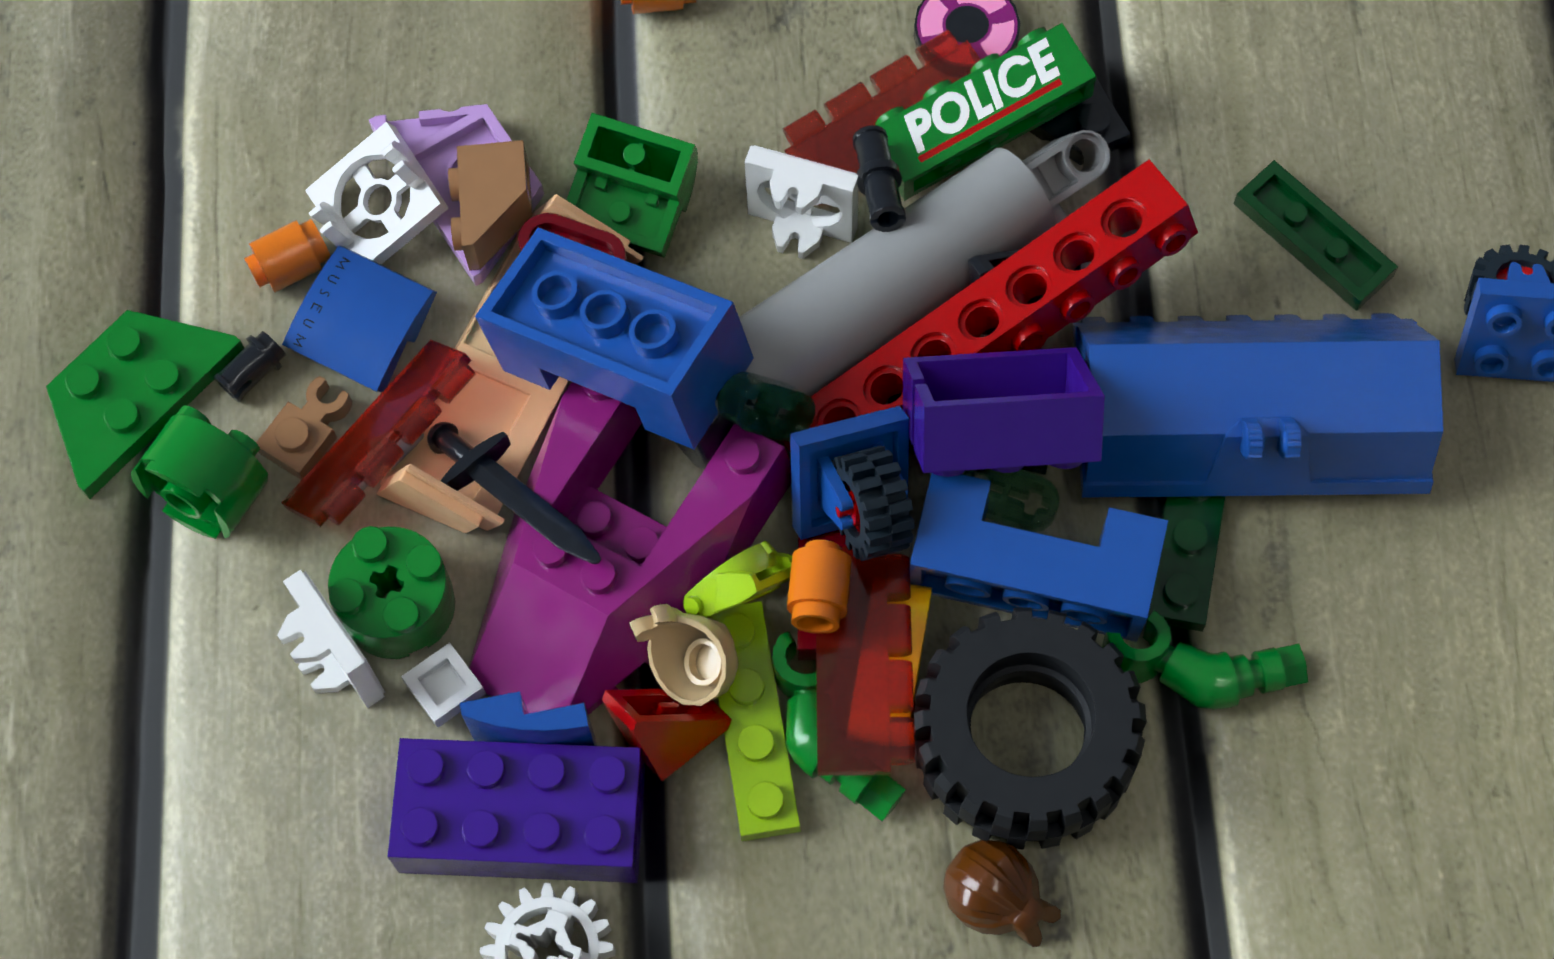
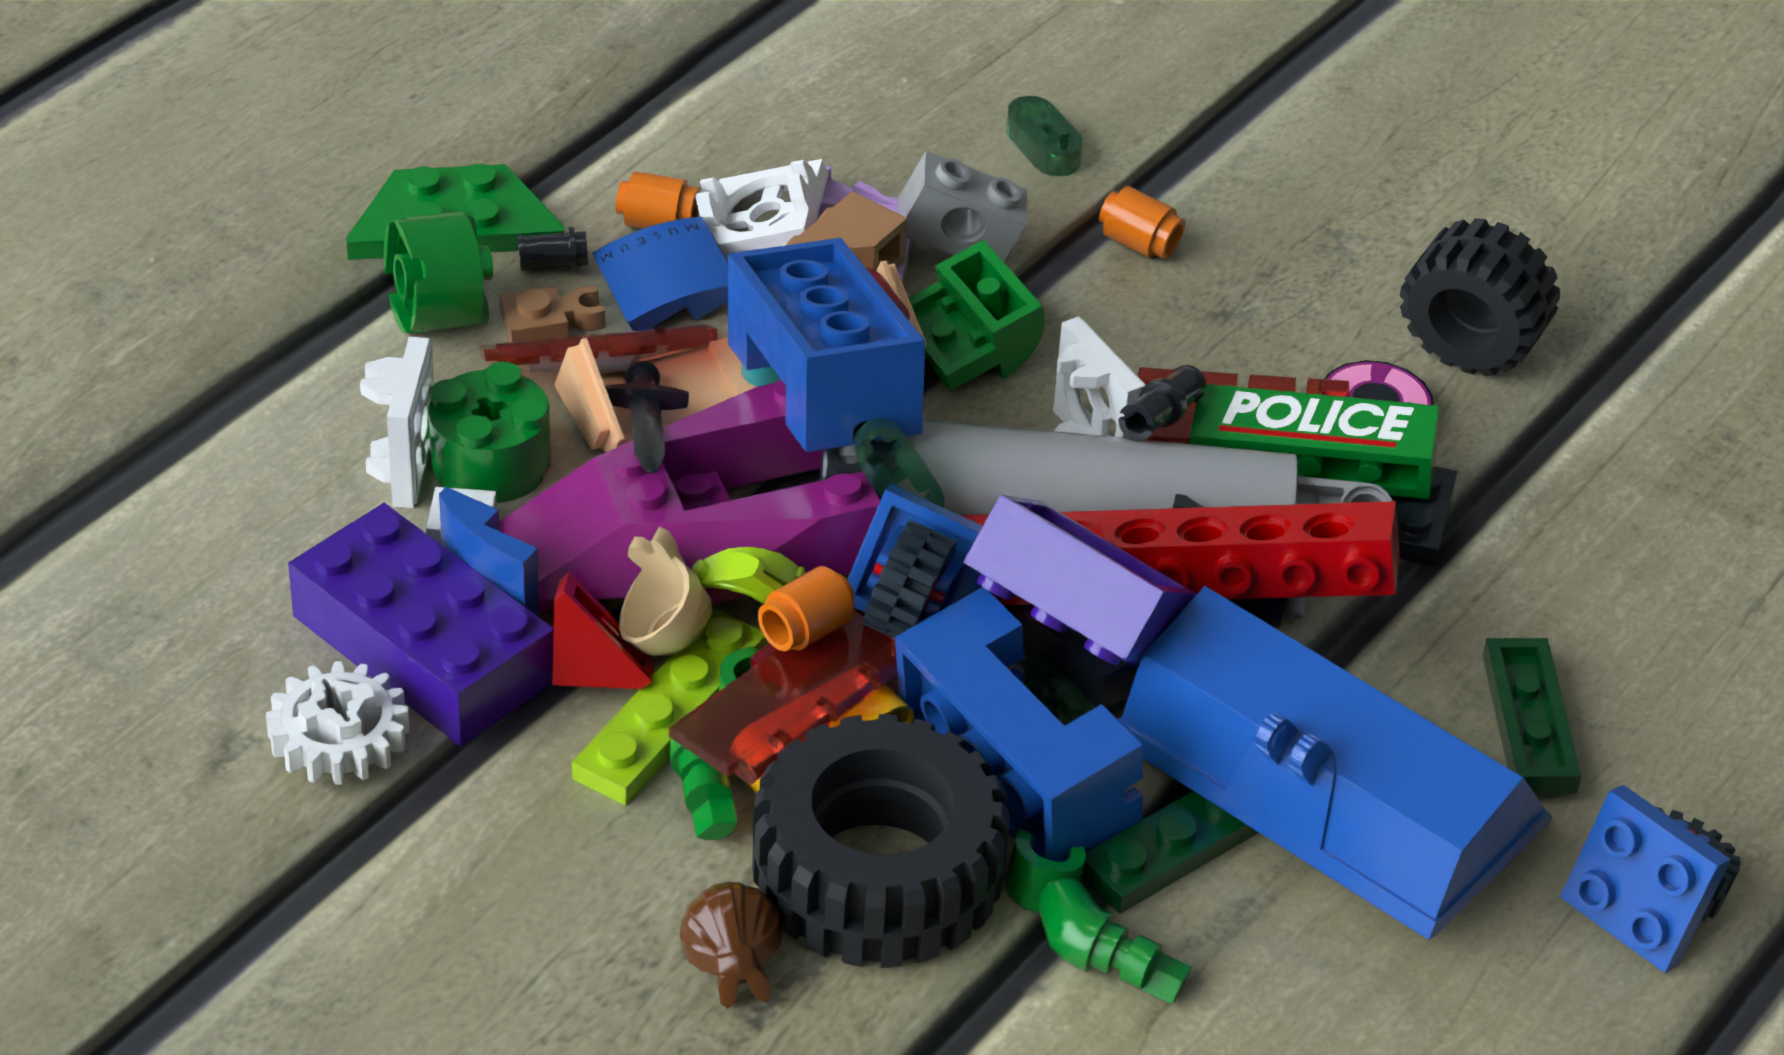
camera: 35 degrees right, 25 degrees down
none -> light grey brick [897,151,1027,262]

